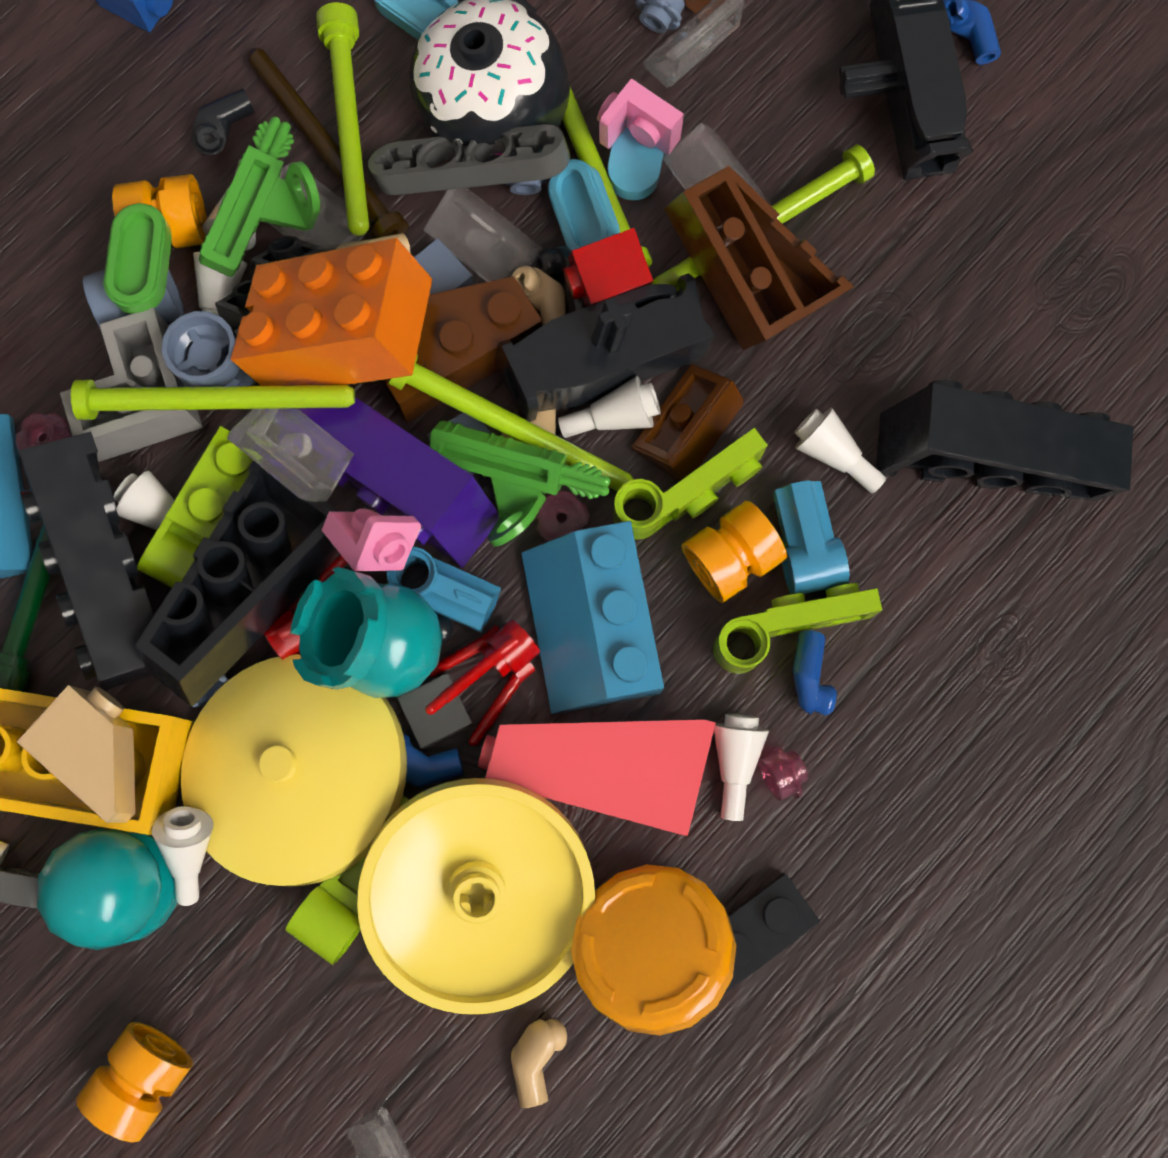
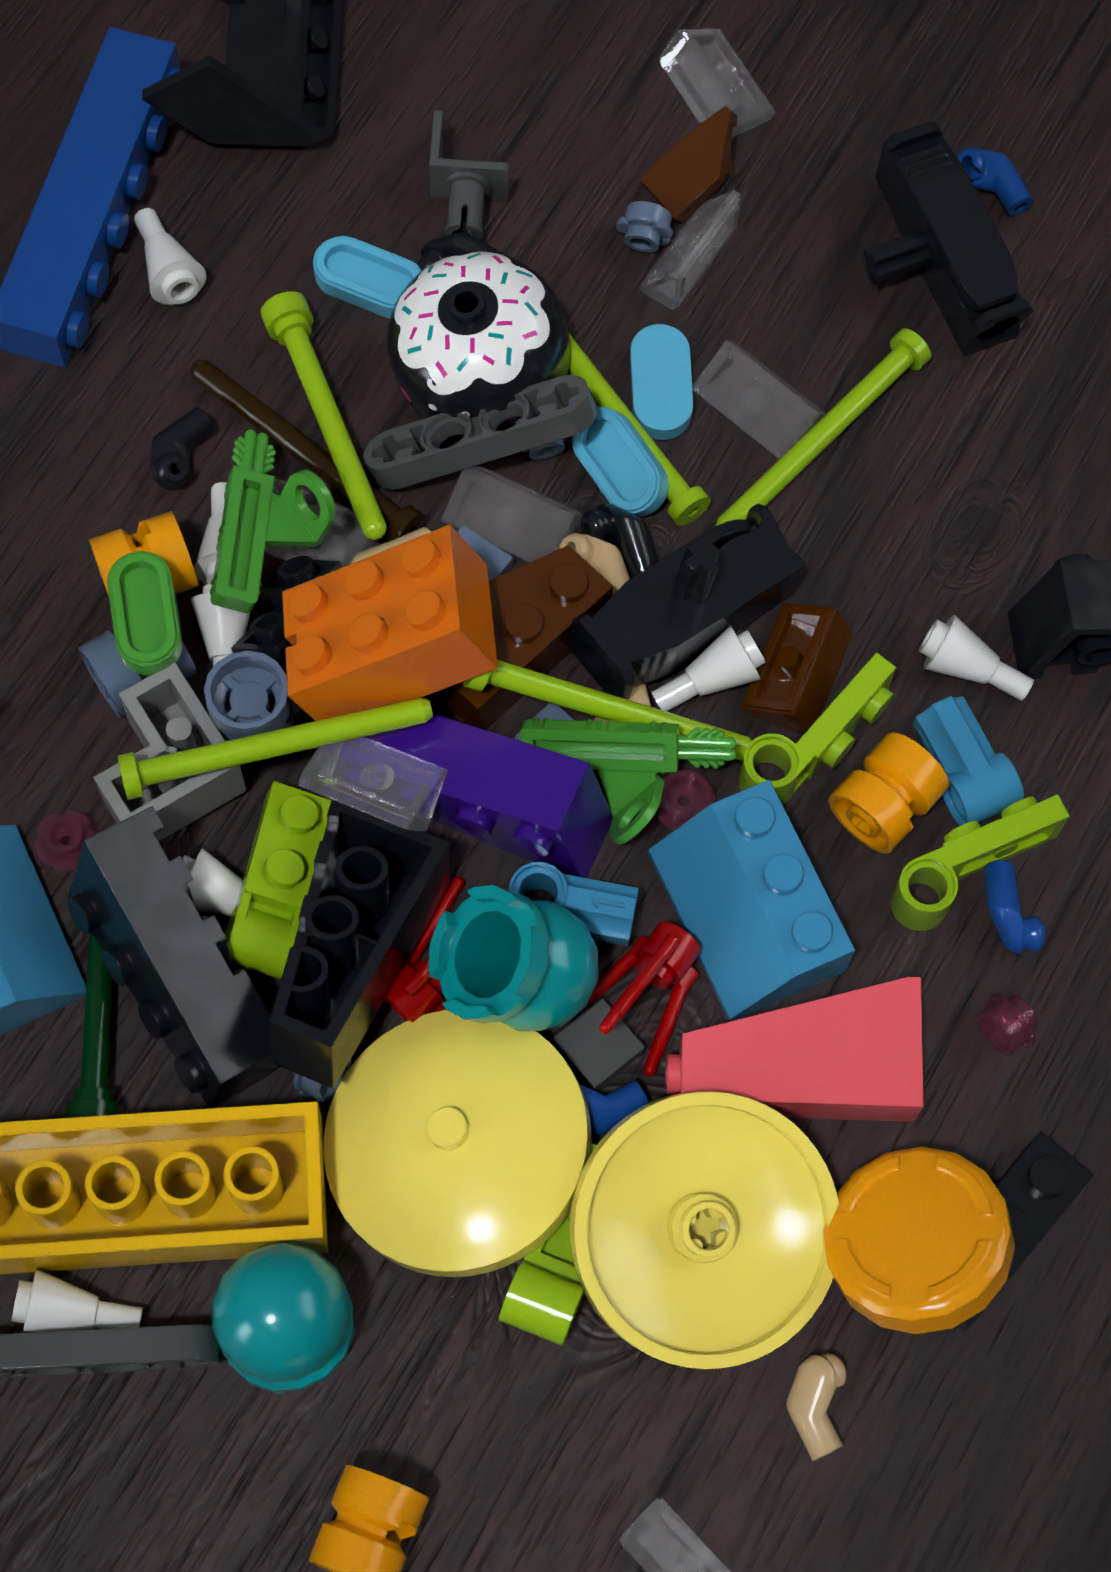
camera: 15 degrees left, 10 degrees down
tan slope [17,685,136,823] -> none
white cone [152,806,213,906] -> none
bright pink bracket [322,509,421,571] -> none
red brick [563,228,653,307] -> none
bright pink bracket [597,79,684,155] -> none
reddish brown wedge [664,166,854,350] -> none
white cone [714,714,769,821] -> none

